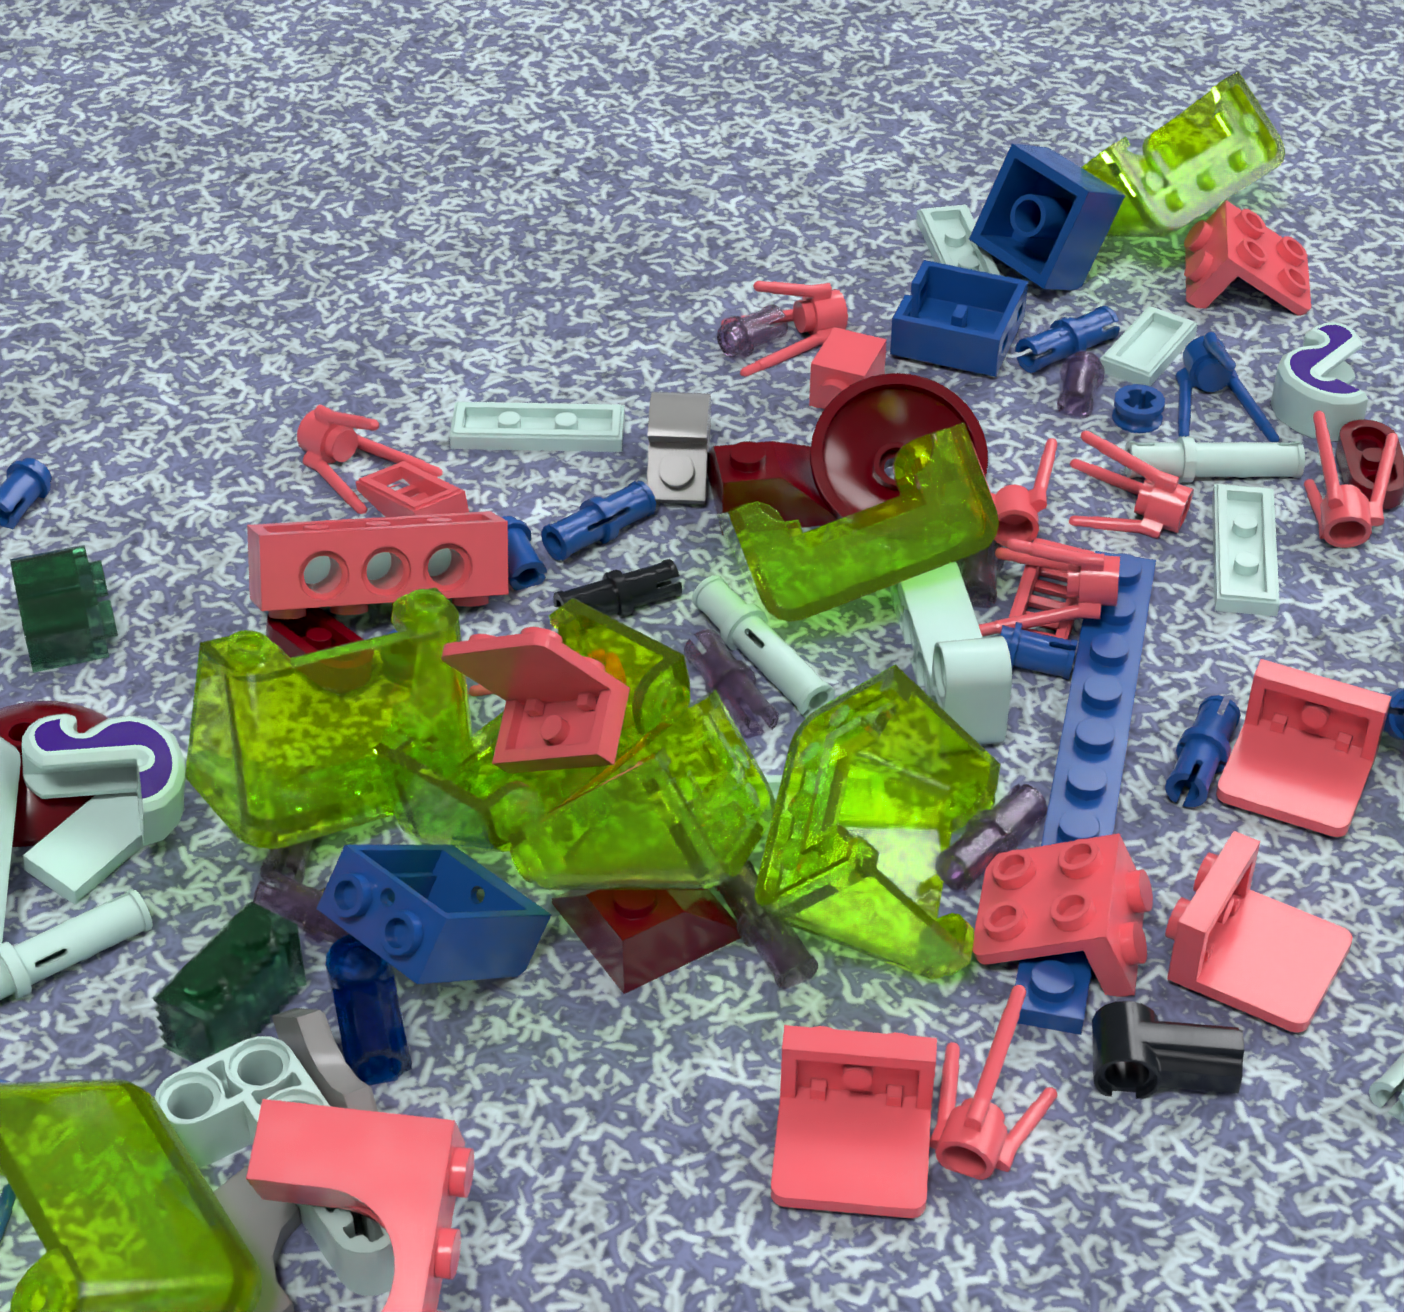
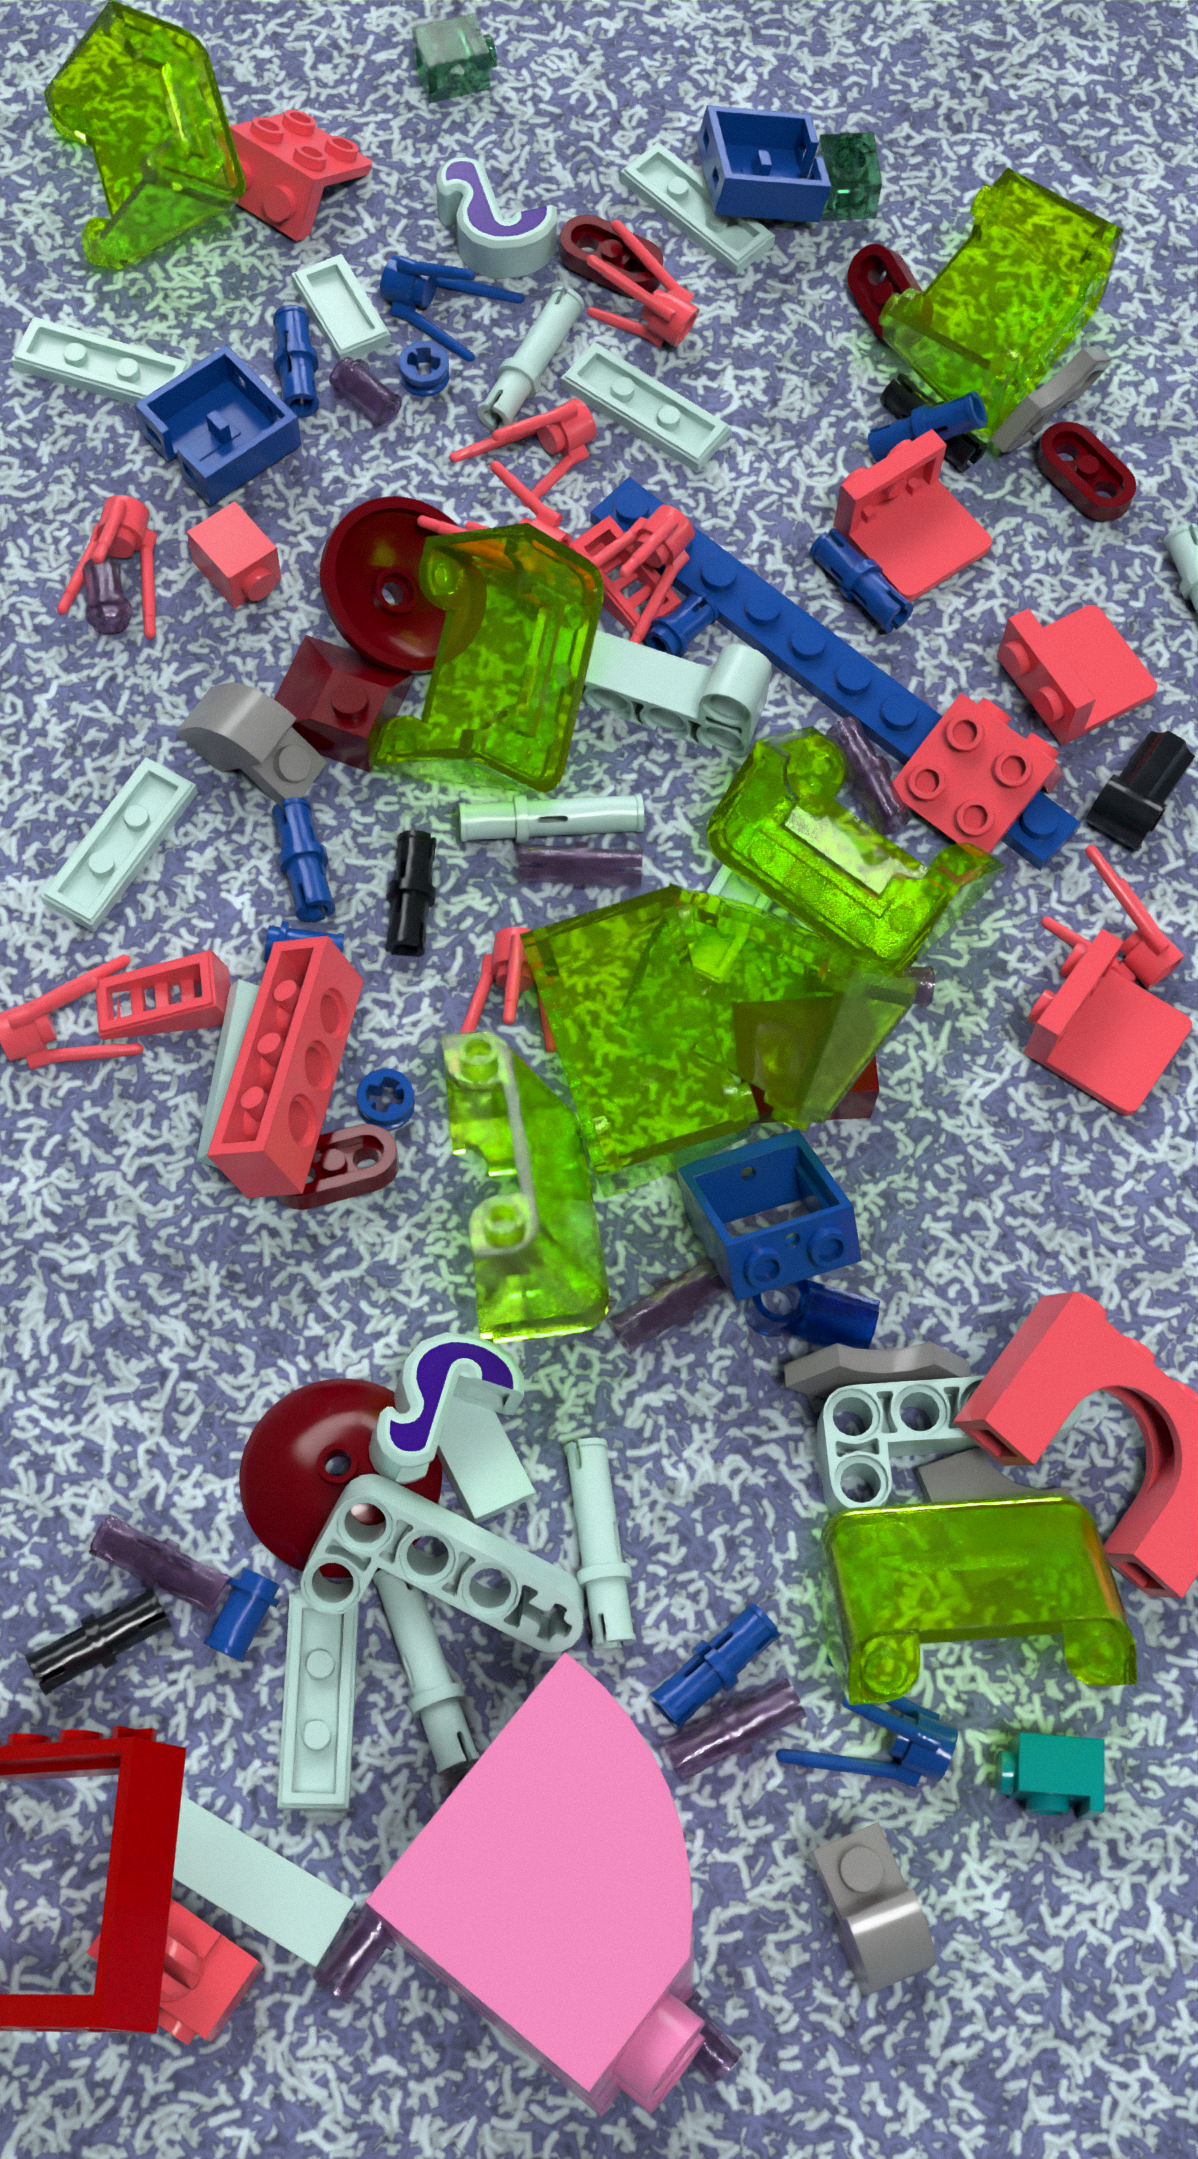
camera: 65 degrees left, 25 degrees up
clear green brick [10,545,118,673] -> none
clear green brick [152,901,307,1064] -> none
coral bracket [441,627,630,774] -> none
blue brick [969,143,1125,290] -> none

